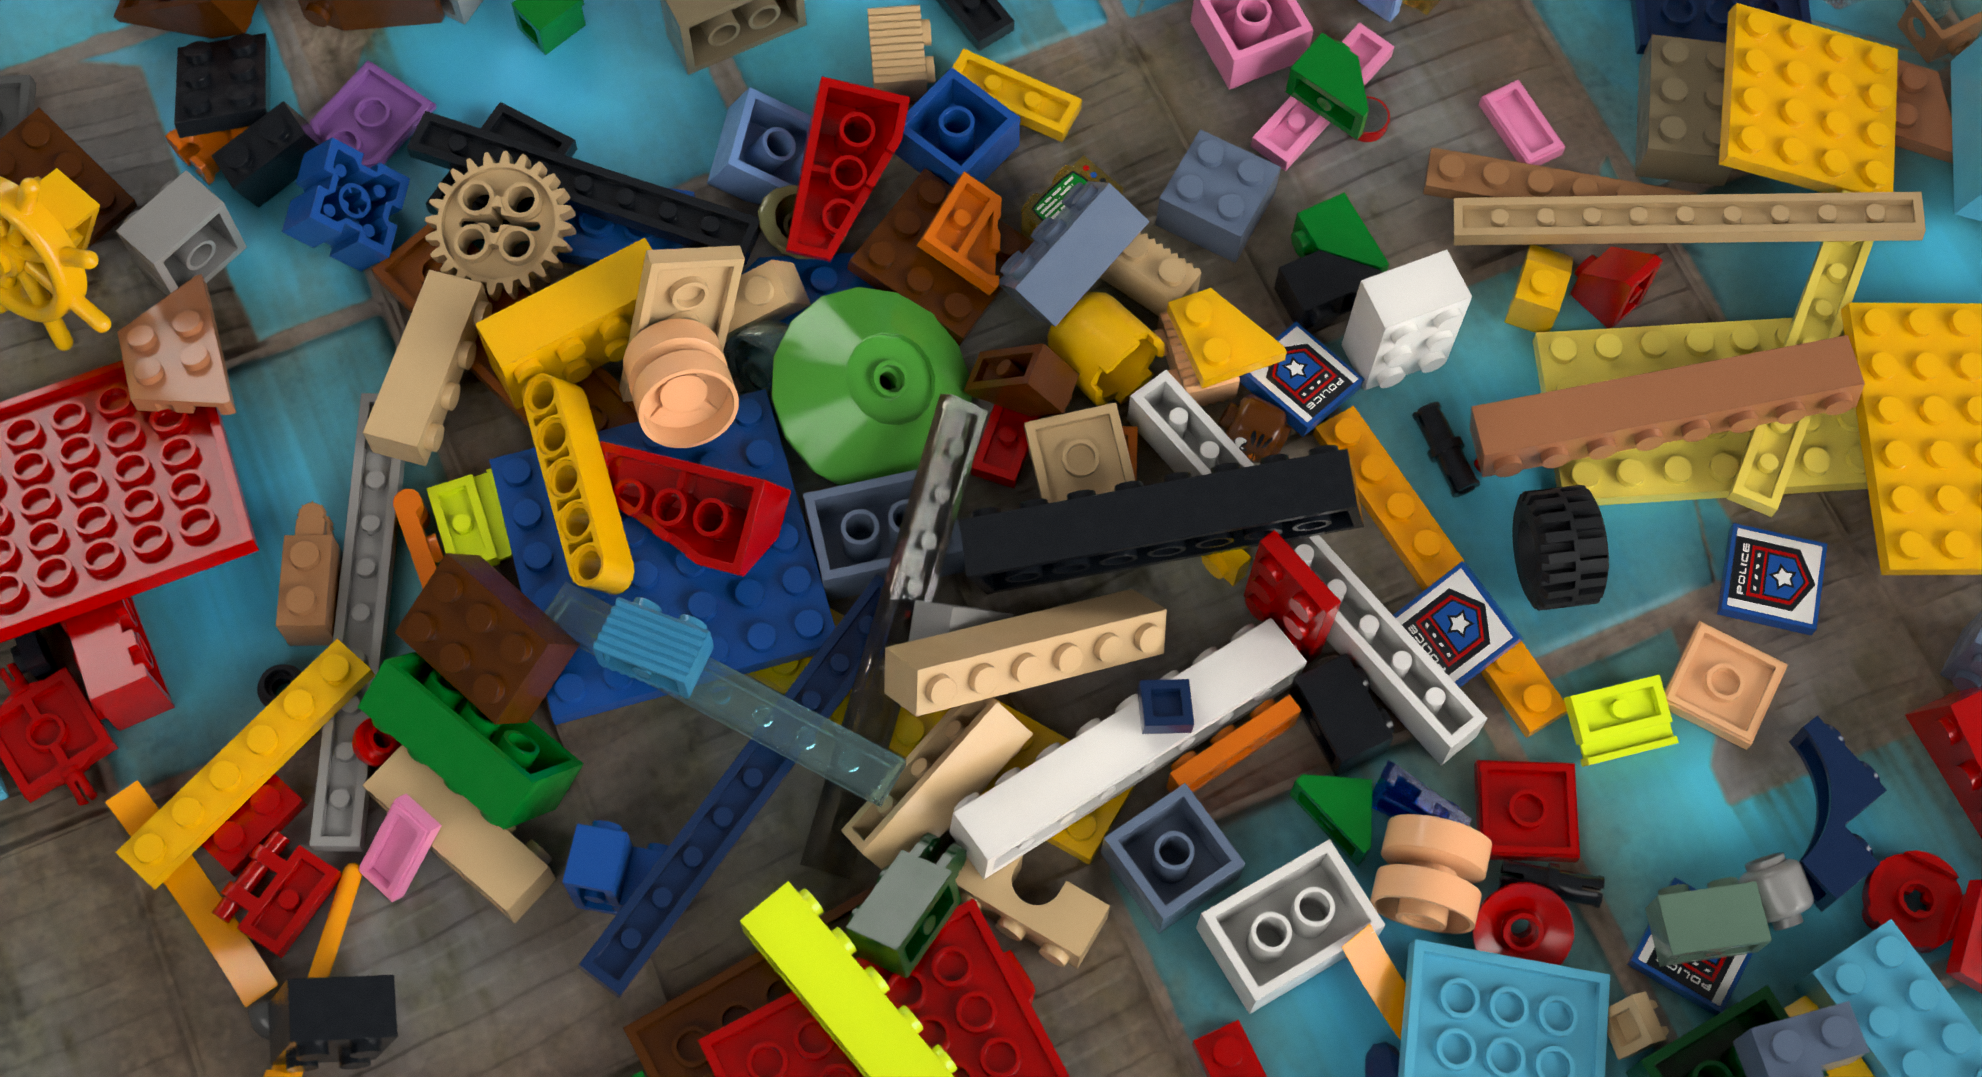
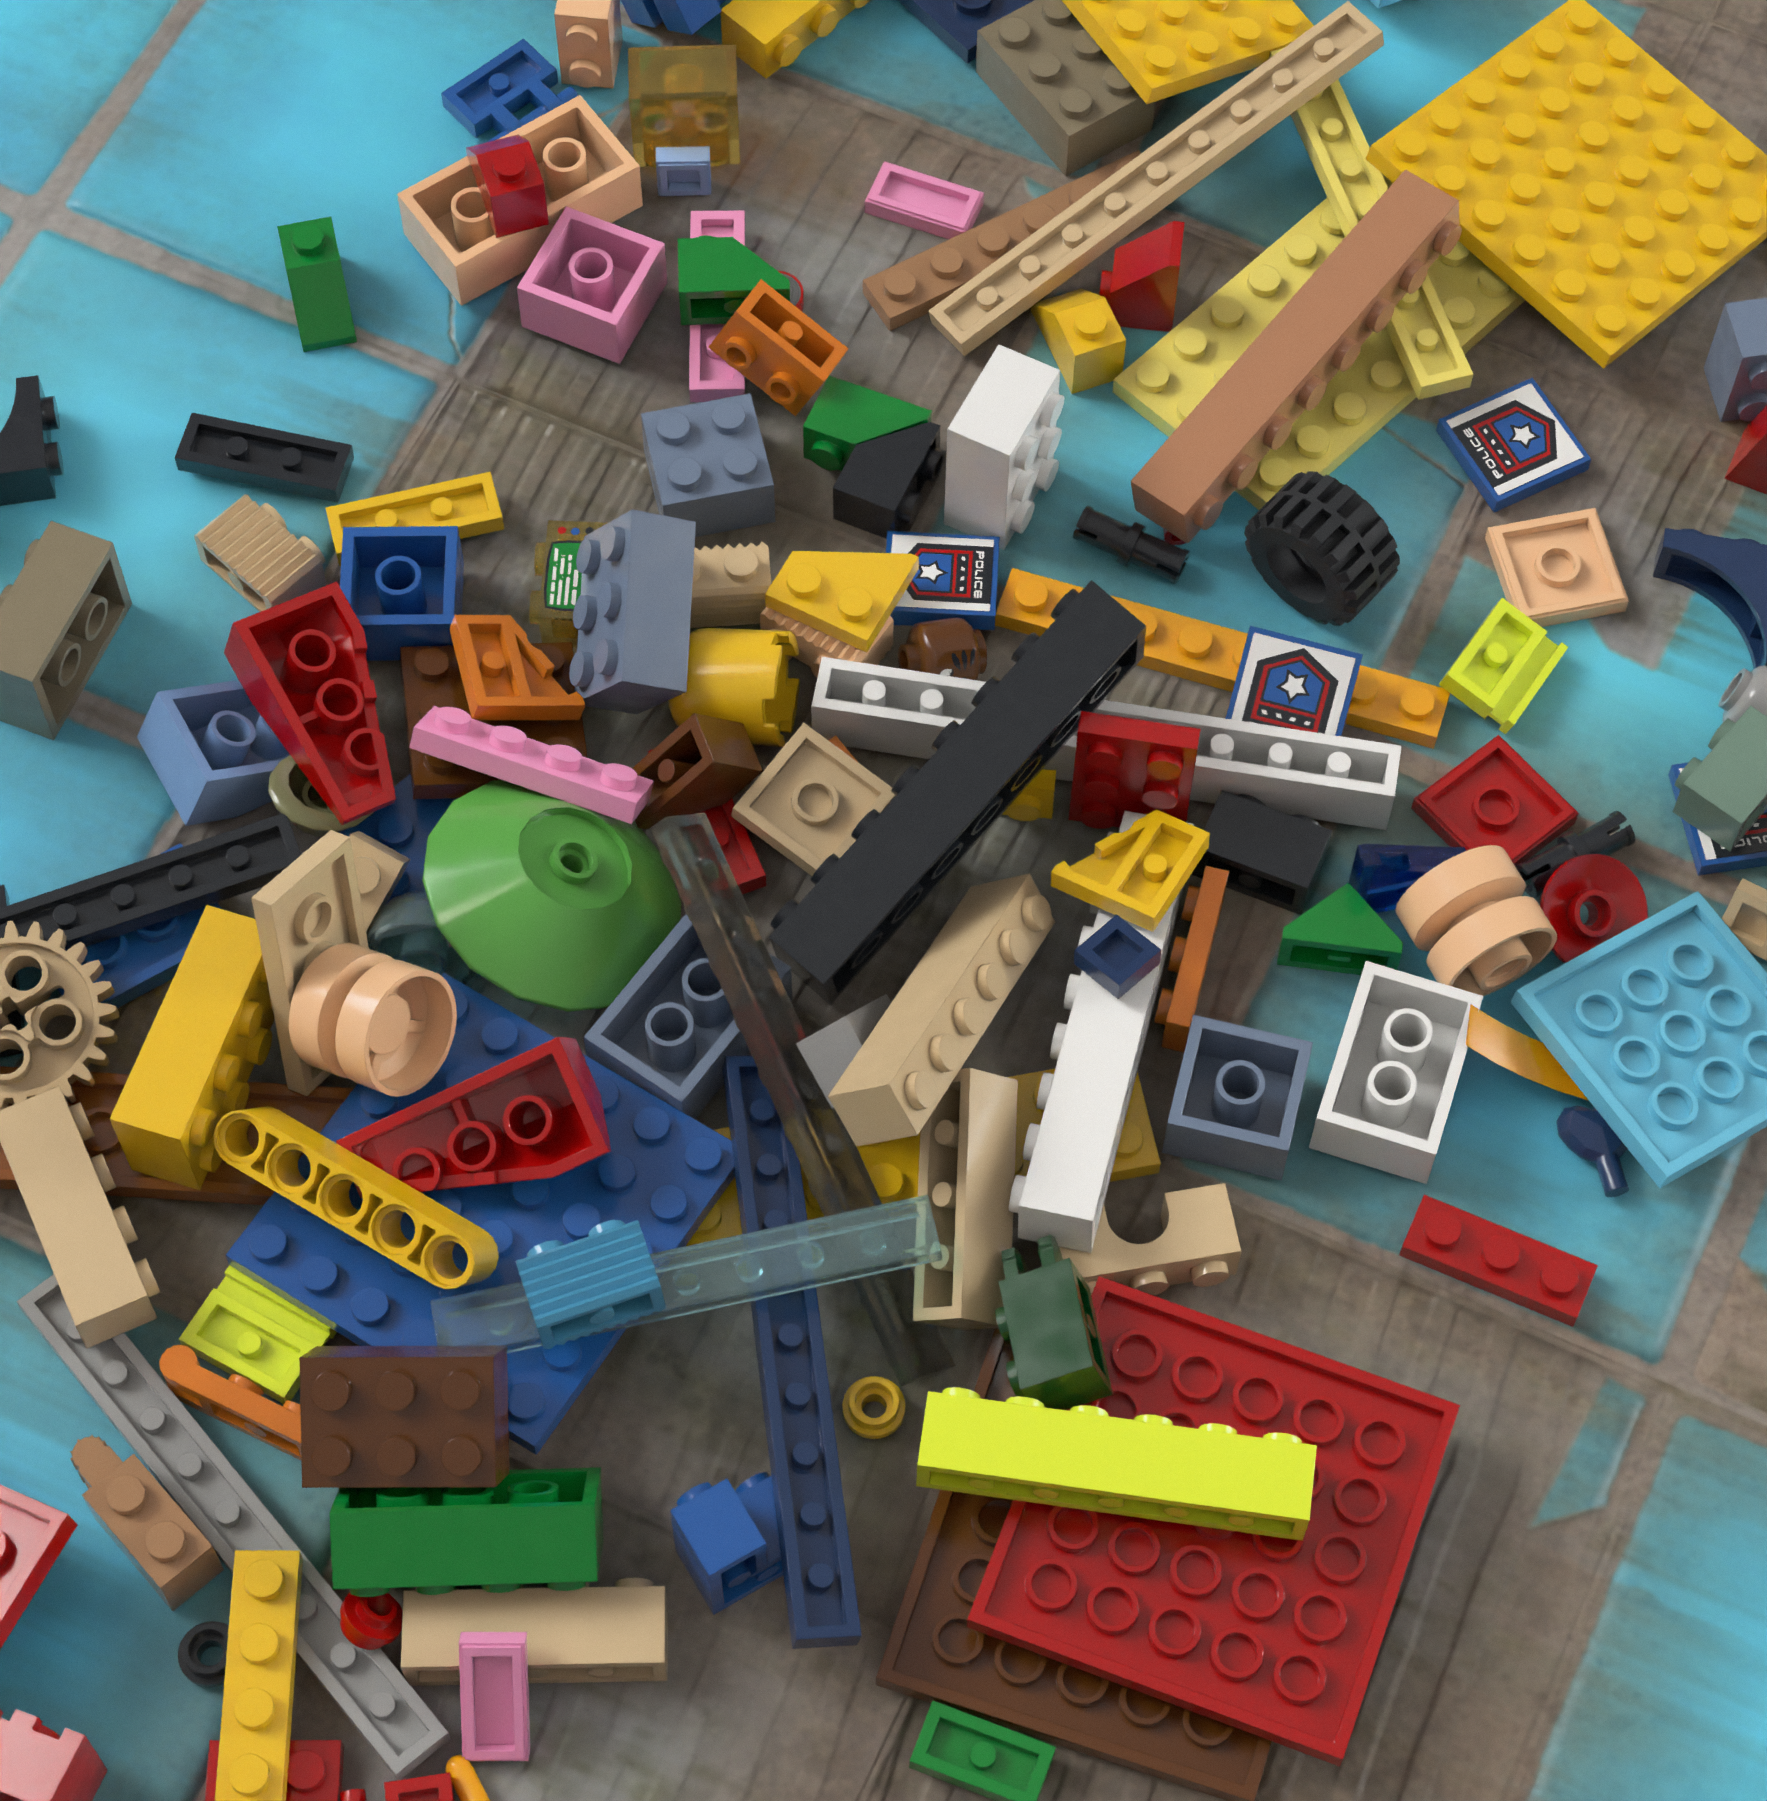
camera: 40 degrees left, 5 degrees down
none -> bright pink plate [409,706,654,824]
none -> orange brick [708,279,849,416]
none -> yellow plate [842,1376,905,1439]
none -> yellow wing [1051,809,1210,932]

